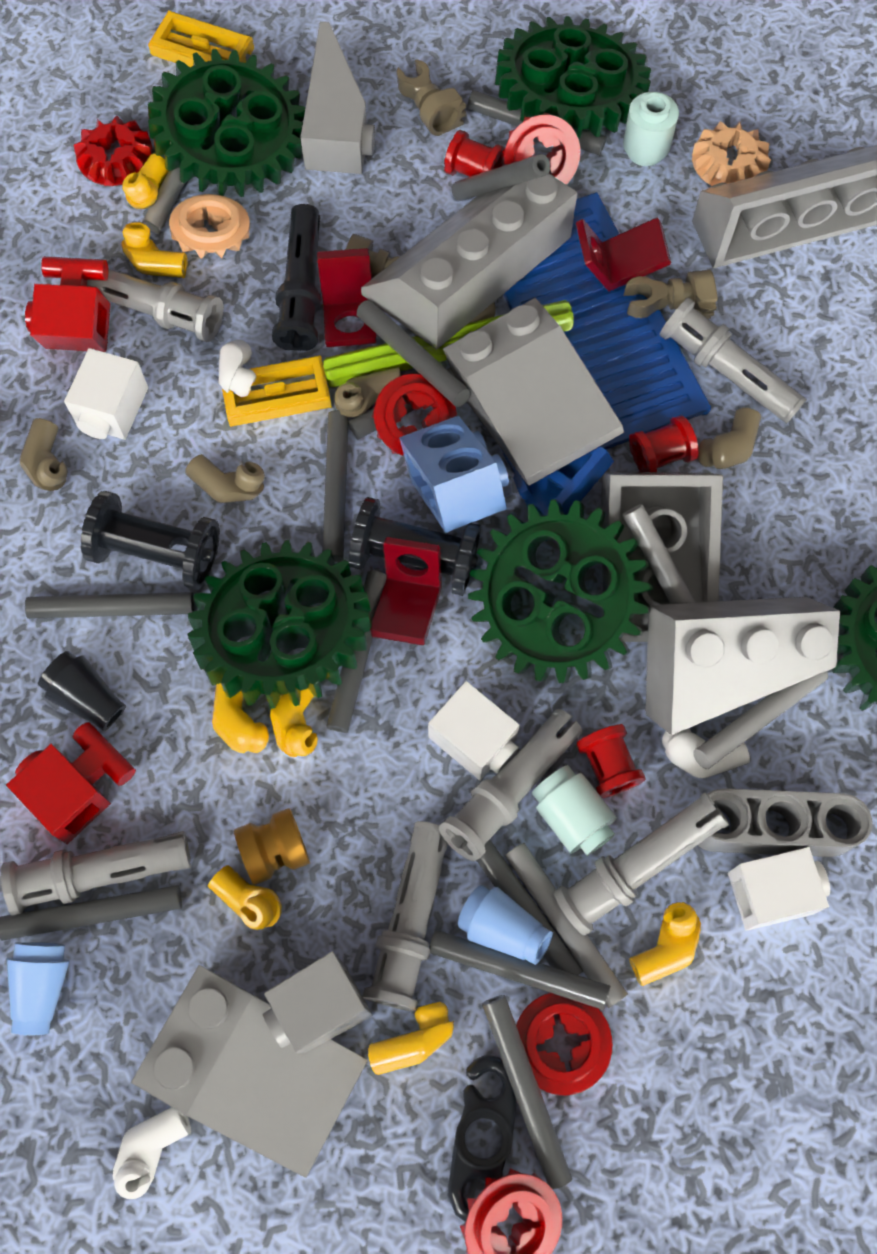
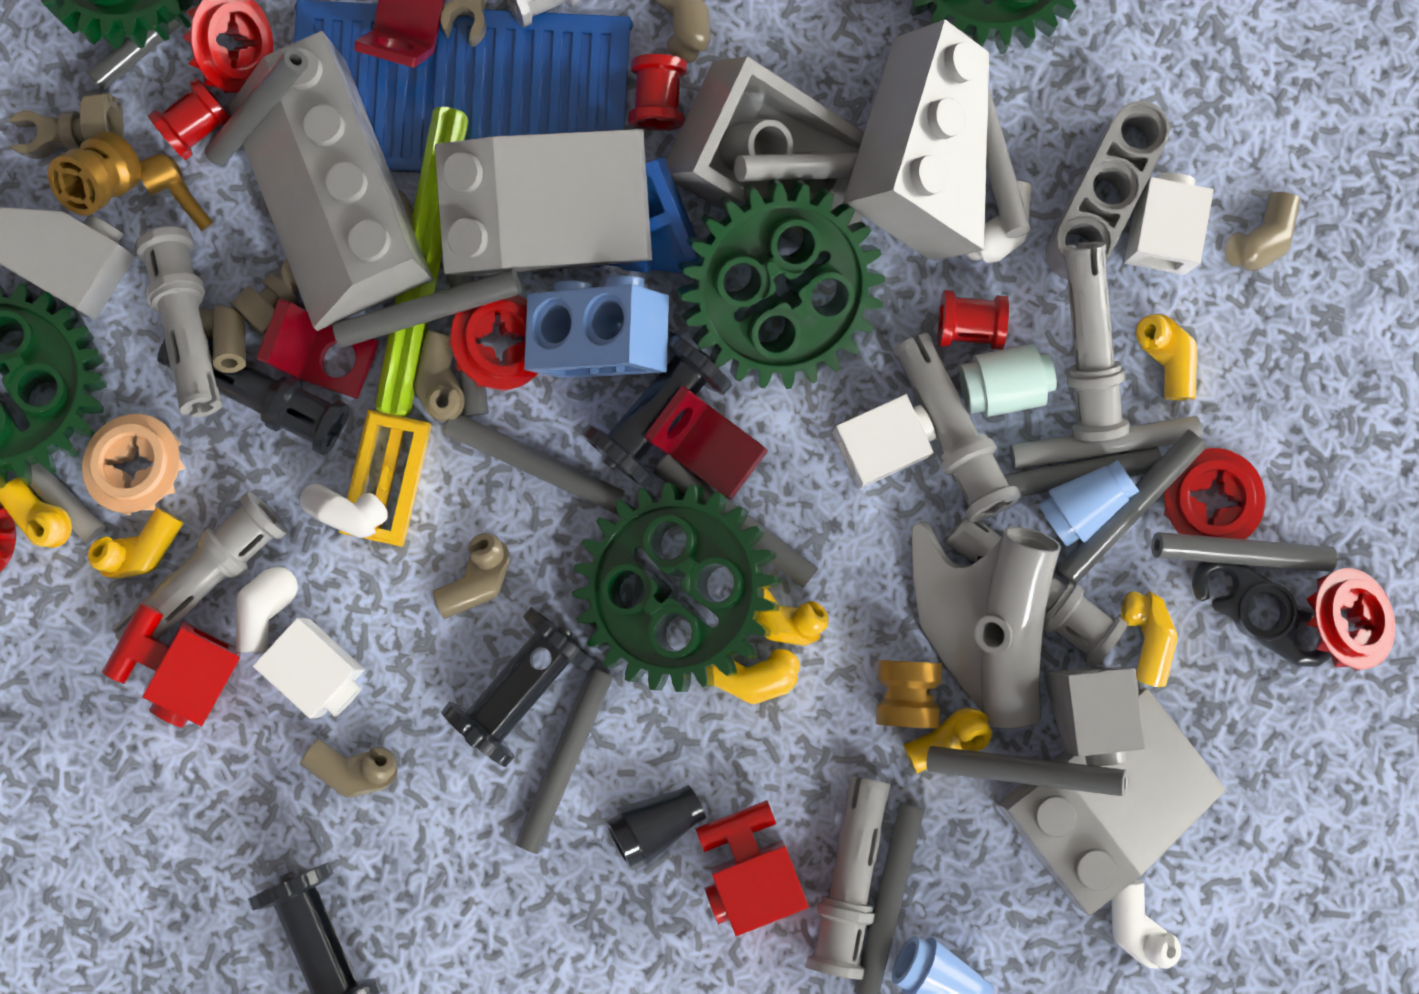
camera: 70 degrees left, 15 degrees up
none -> pearl gold wheel [48,132,141,216]
none -> light grey pin [135,226,222,417]
none -> pearl gold hand [139,154,214,232]
none -> dark tan arm [199,304,246,373]
none -> white arm [236,567,298,653]
none -> light grey pin [912,521,1061,729]
none -> dark grey piece [926,746,1128,797]
none -> dark tan arm [1225,192,1301,271]

